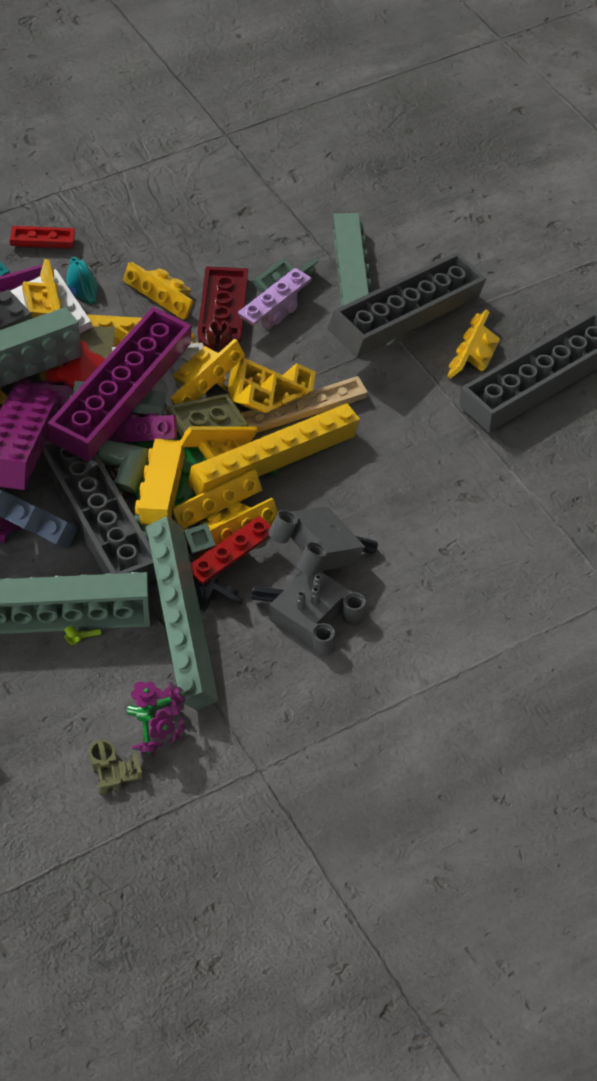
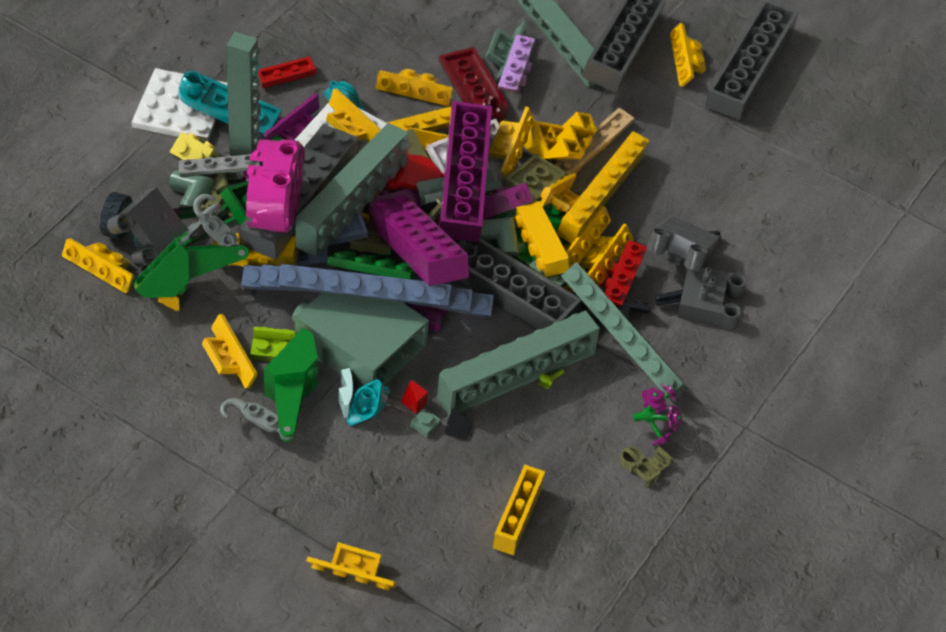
camera: 30 degrees left, 0 degrees up
sand green plate [184,523,216,556] -> none

